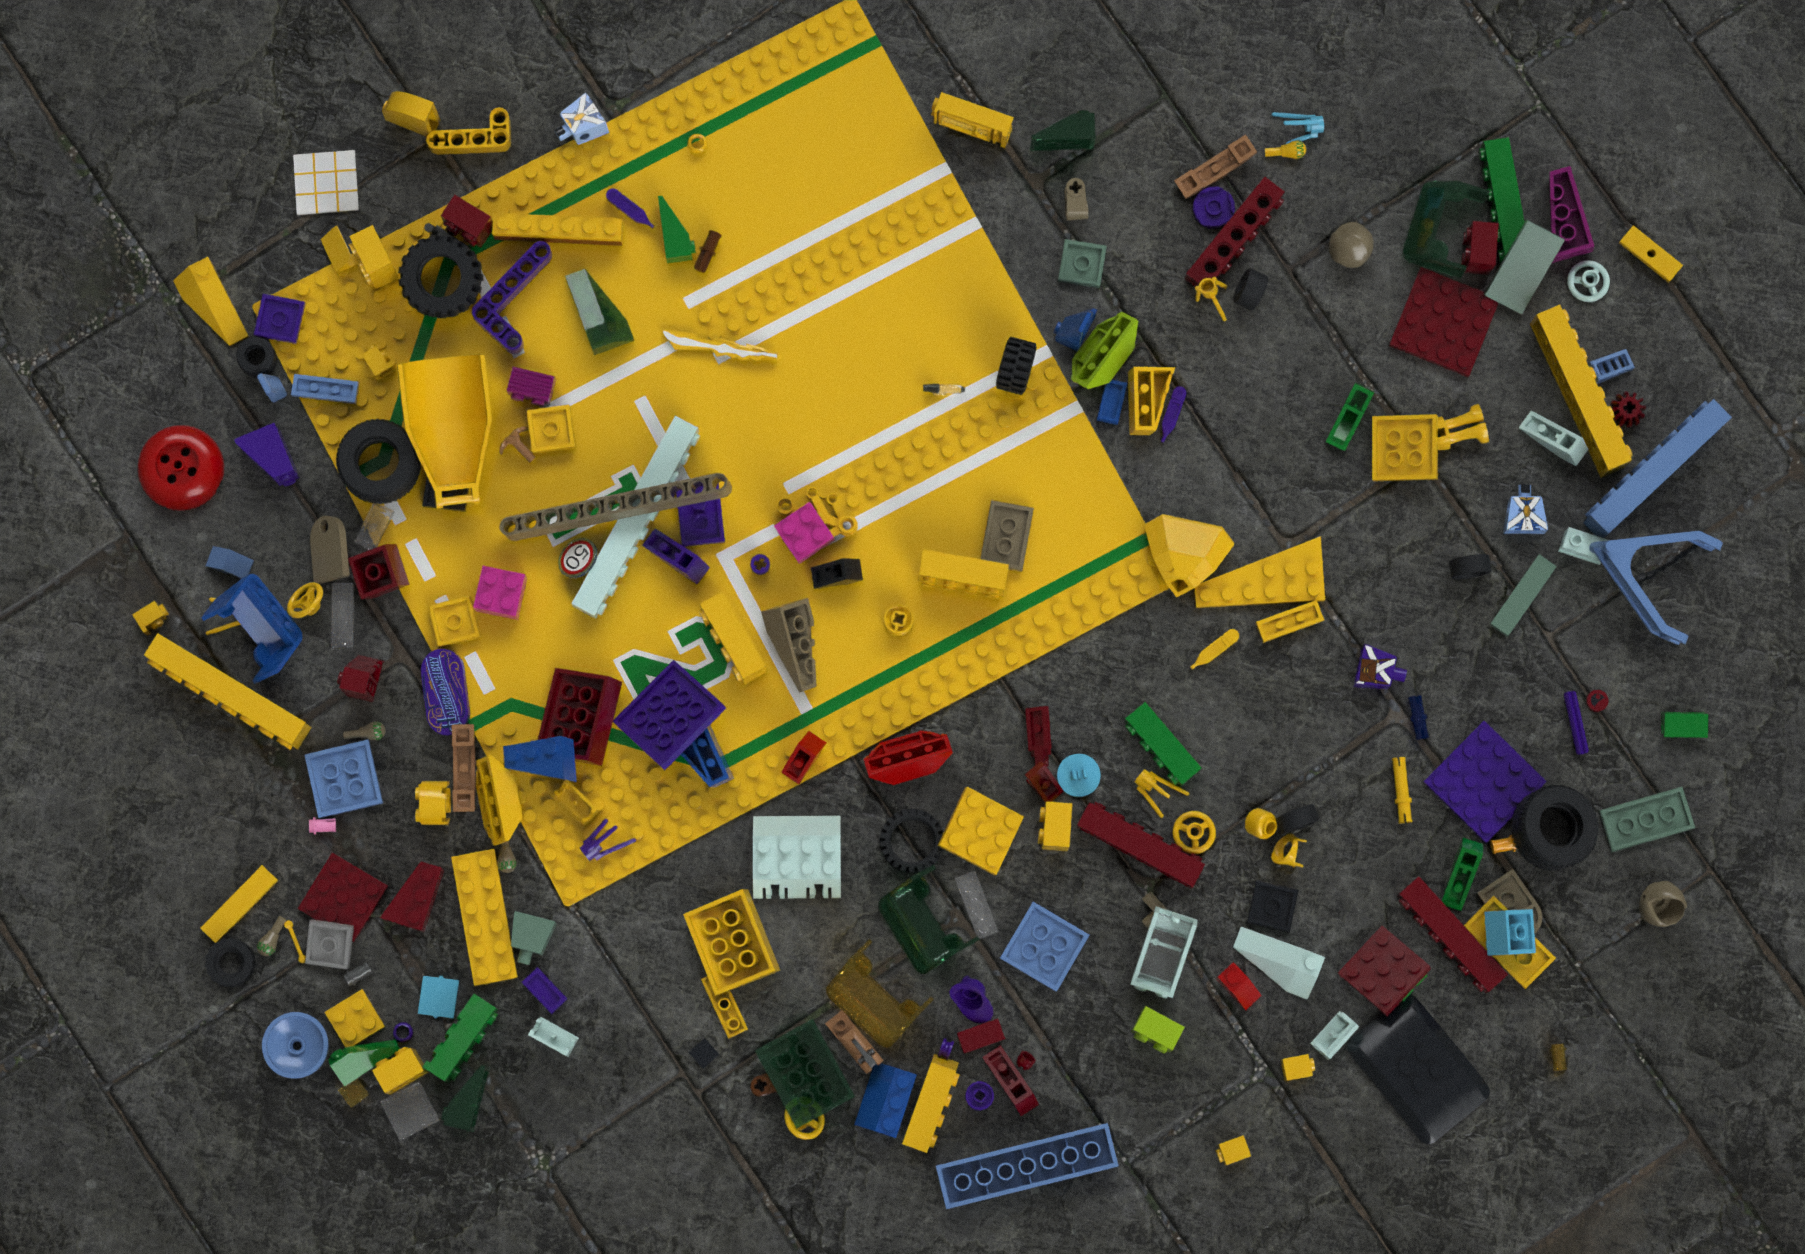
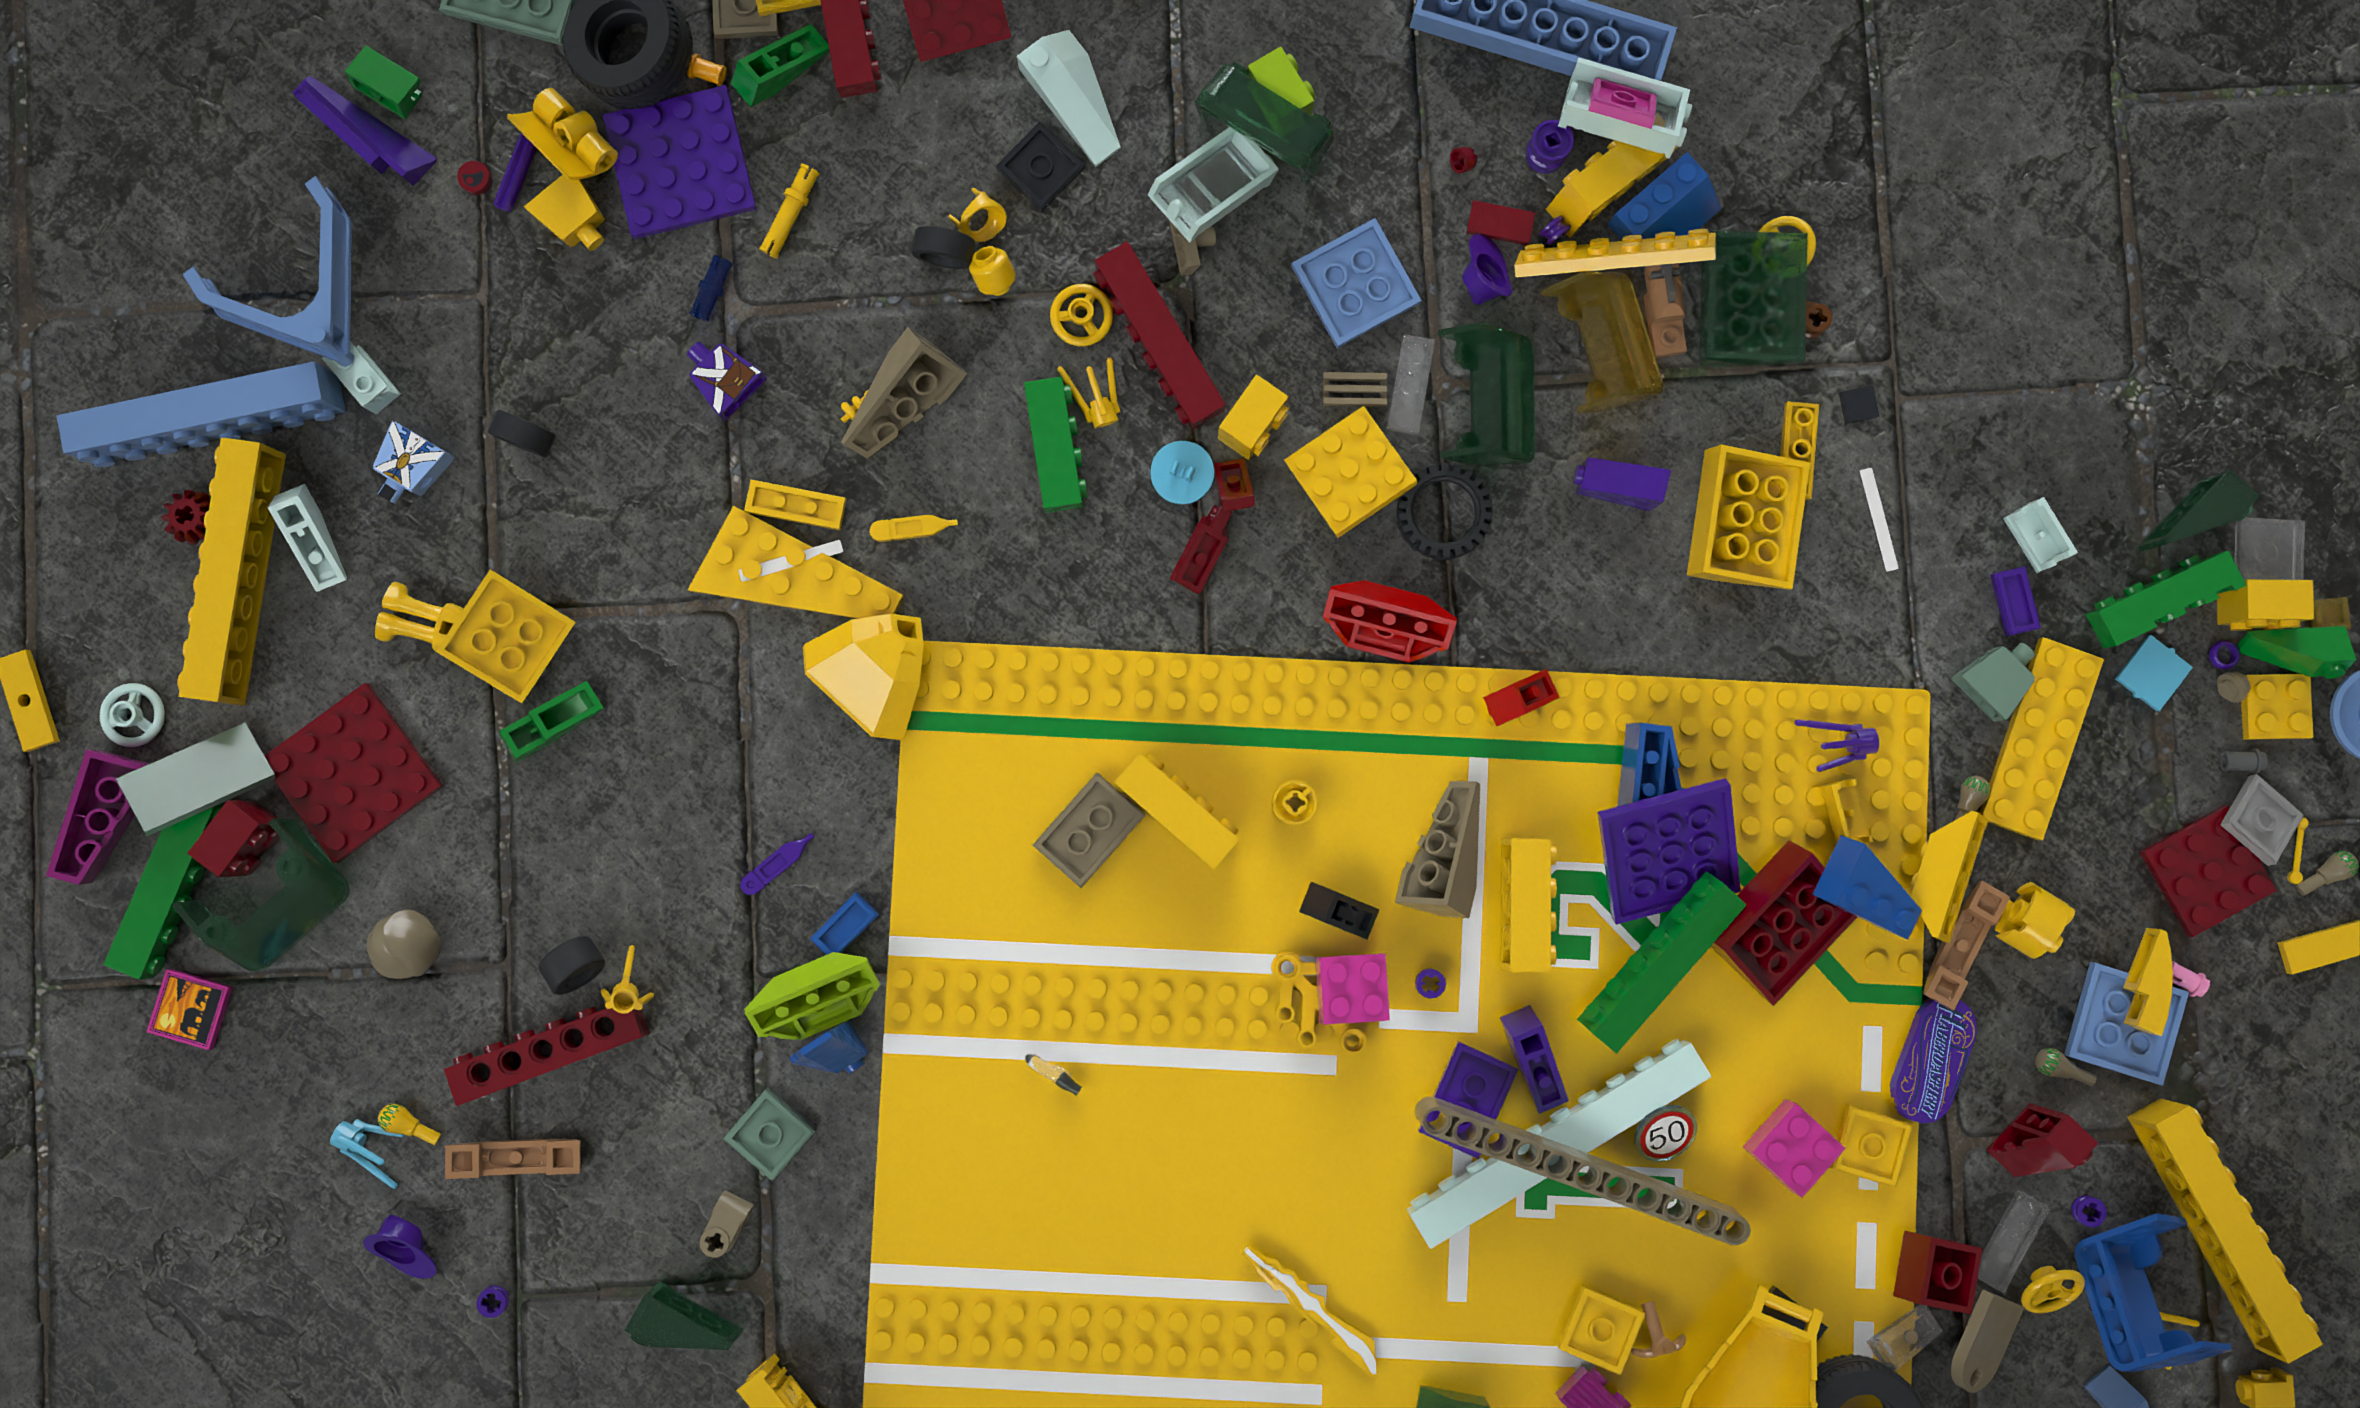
camera: 150 degrees left, 5 degrees up
dark red wedge [380,861,444,932] -> none
light aqua slope [753,816,841,899] -> none
dark red slope [982,1045,1039,1116] -> none
black tyre [996,337,1037,395] -> none
yellow wedge [1128,367,1176,435] -> none
dark purple tile [1193,187,1235,229] -> none
red slope [1215,962,1262,1011] -> none
sand green tile [1490,554,1557,637] -> none
medium blue slope [1588,349,1635,384] -> none
none -> tile [147,969,233,1050]
none -> dark purple wedge [292,77,437,186]
none -> dark purple piece [363,1215,437,1279]
none -> dark purple bush [476,1285,509,1318]
none -> yellow panel [507,88,618,180]
none -> yellow torso [524,175,605,251]
none -> white sticker [738,540,843,582]
none -> yellow hair [840,390,868,423]
none -> dark tan wedge [841,327,967,459]
none -> clear green windscreen [1194,61,1334,185]
none -> dark tan tile [1323,372,1387,407]
none -> yellow plate [1515,229,1716,277]
none -> light aqua door [1558,58,1692,159]
none -> dark purple slope [1573,457,1671,512]
none -> green brick [1577,871,1746,1054]
none -> dark pink tile [1588,77,1657,129]
none -> white sticker [1860,468,1898,571]
none -> dark purple bush [2071,1195,2106,1227]
none -> yellow slope [2123,928,2173,1036]
none -> dark tan plate [2217,671,2251,703]

